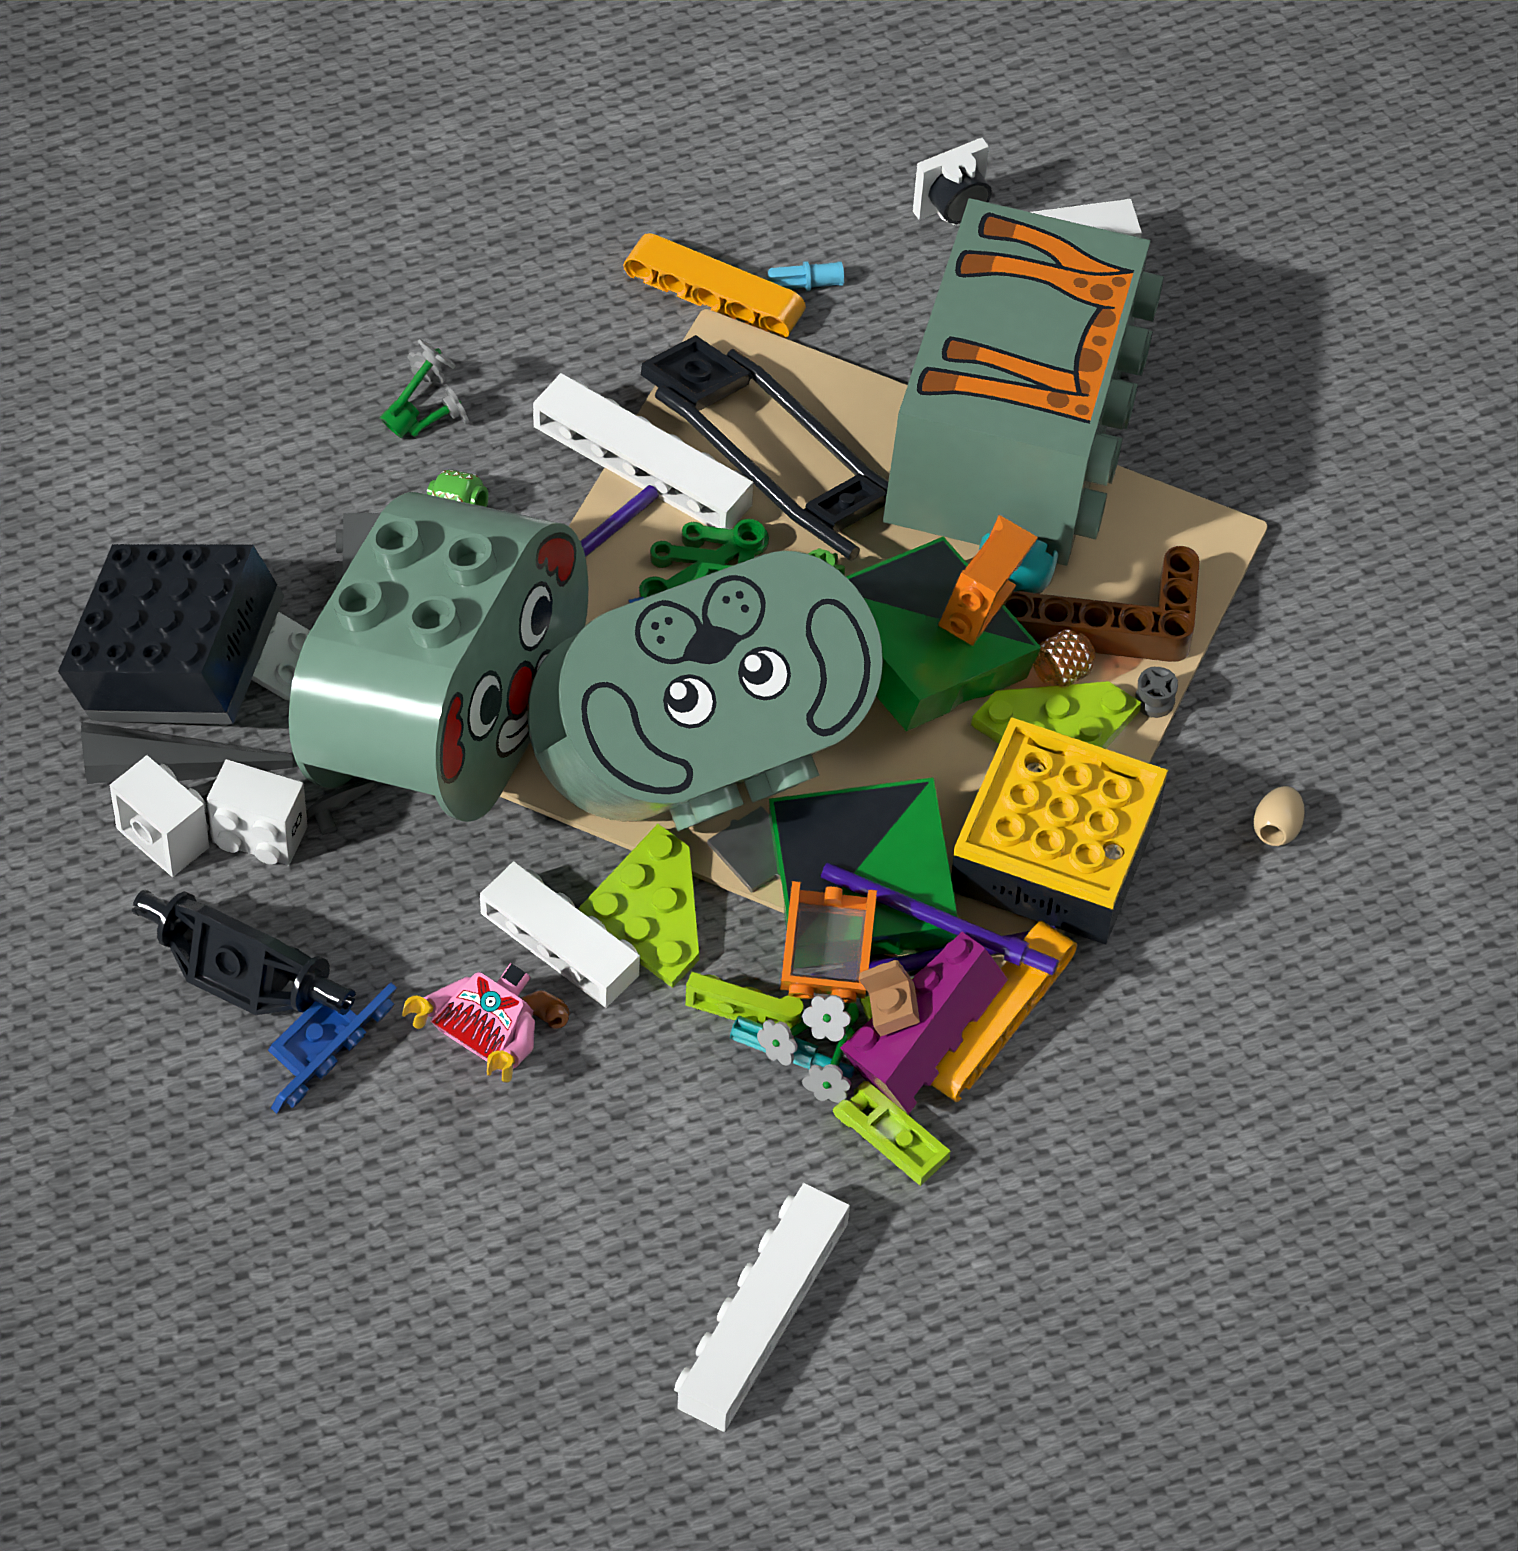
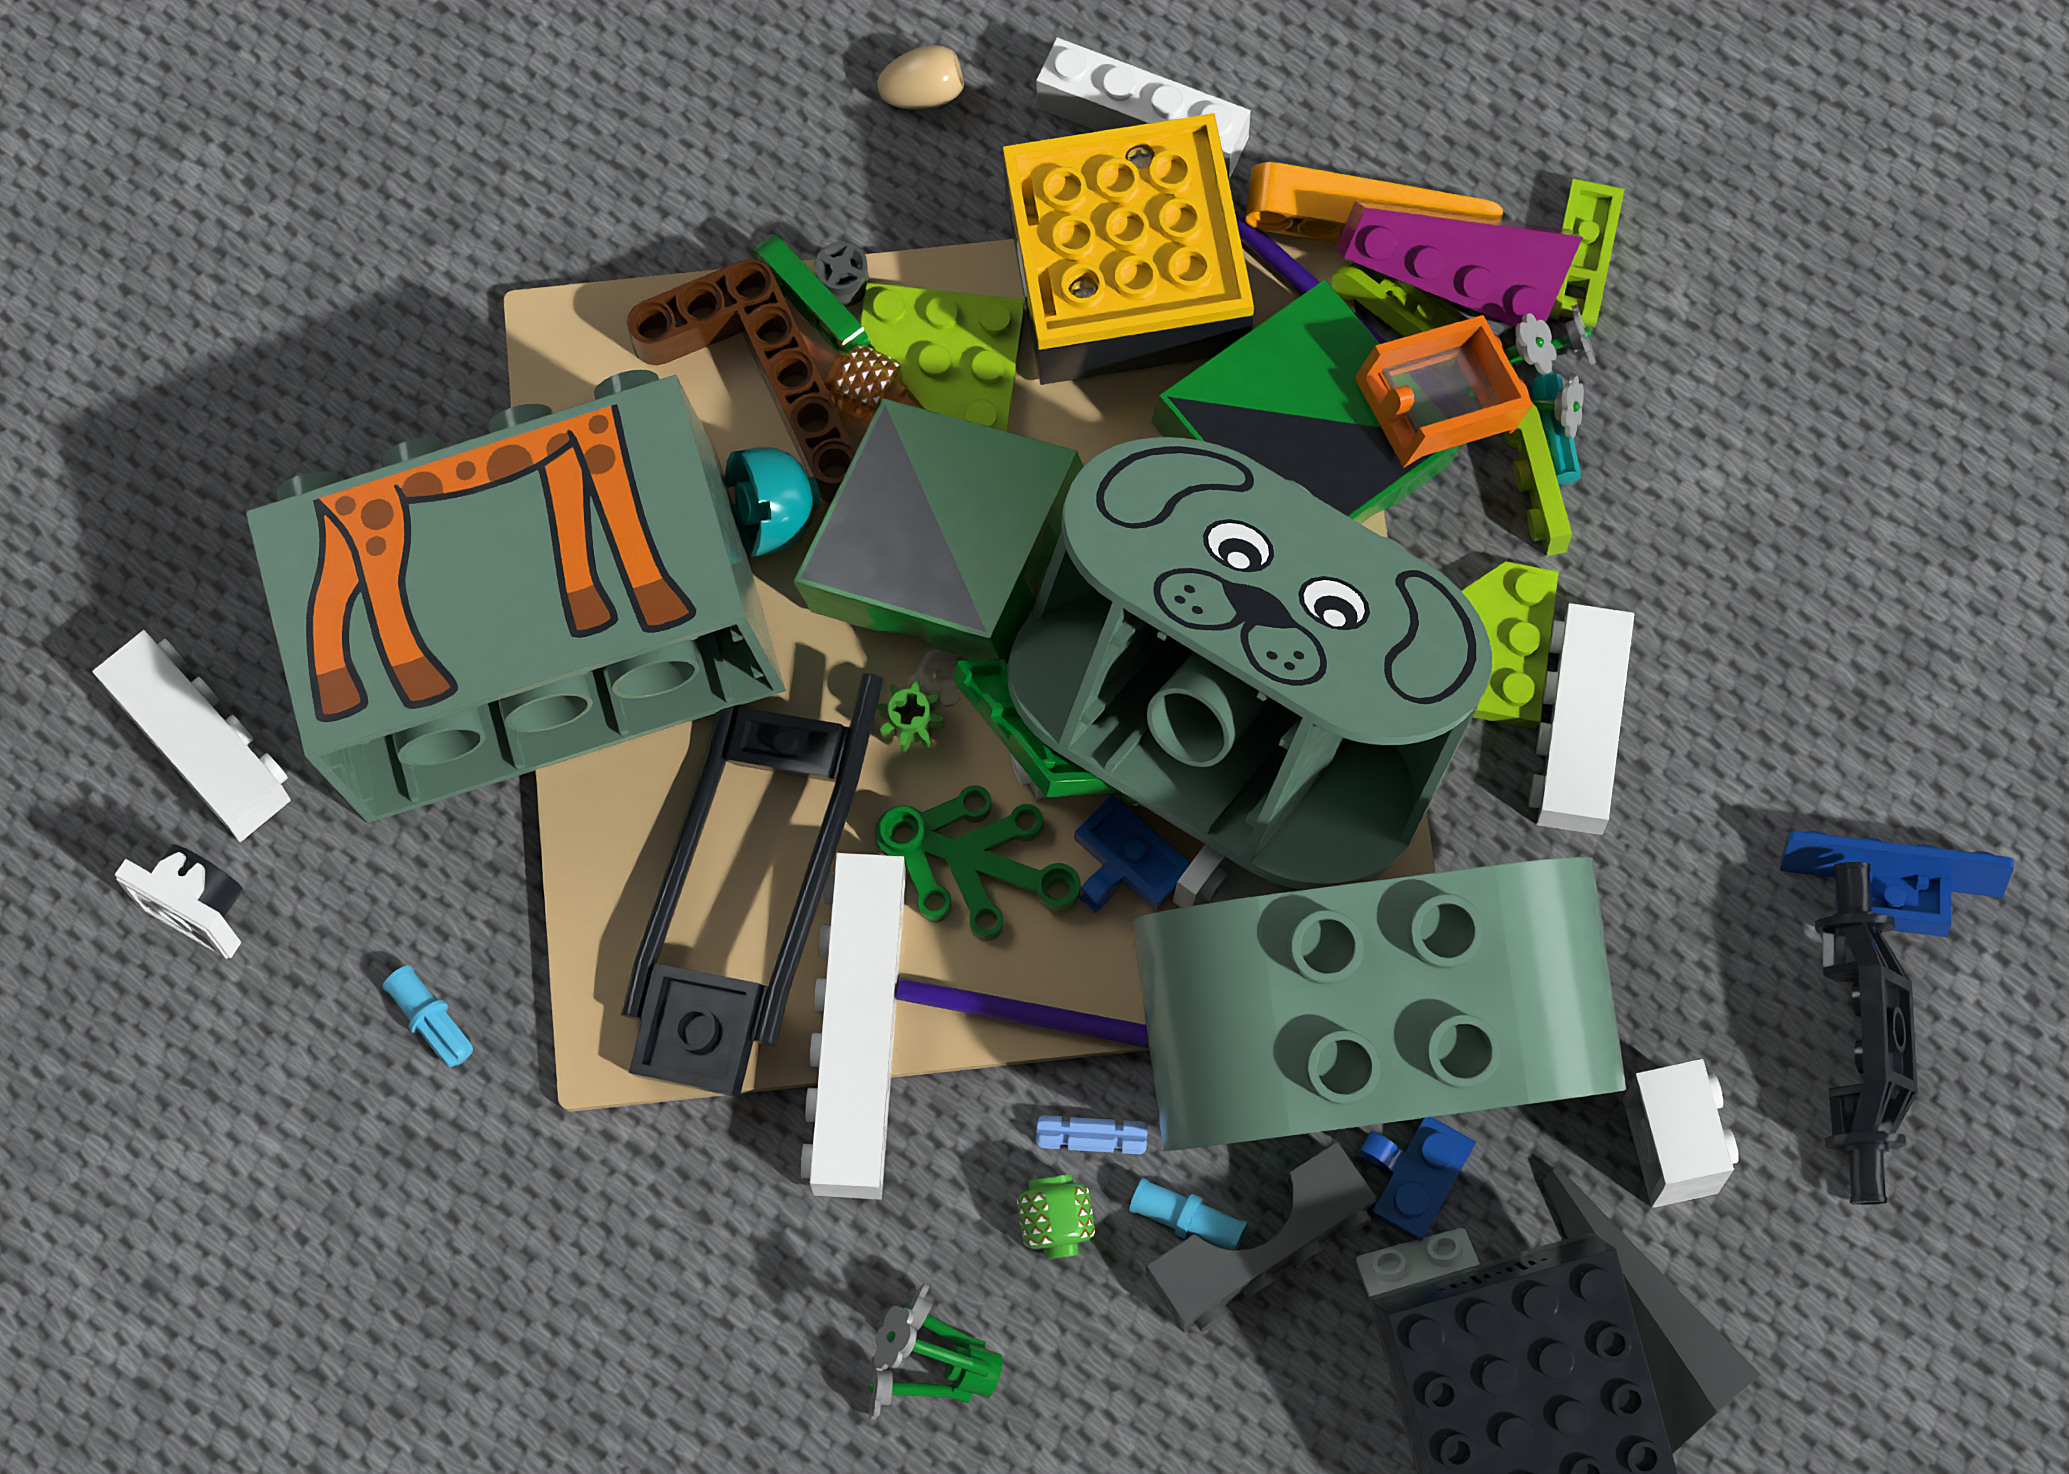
camera: 115 degrees left, 15 degrees up
white brick [110,755,210,877] -> none
torso [402,963,535,1083] -> none
dark orange arm [520,990,570,1029] -> none
light orange beam [623,233,806,338] -> none
white brick [674,1183,850,1432] -> none
dark purple bar [821,862,1059,975] -> none
medium nougat bracket [859,960,920,1036] -> none
orange window [938,515,1038,646] -> none
none -> green beam [751,234,870,361]
none -> white brick [1036,38,1251,180]

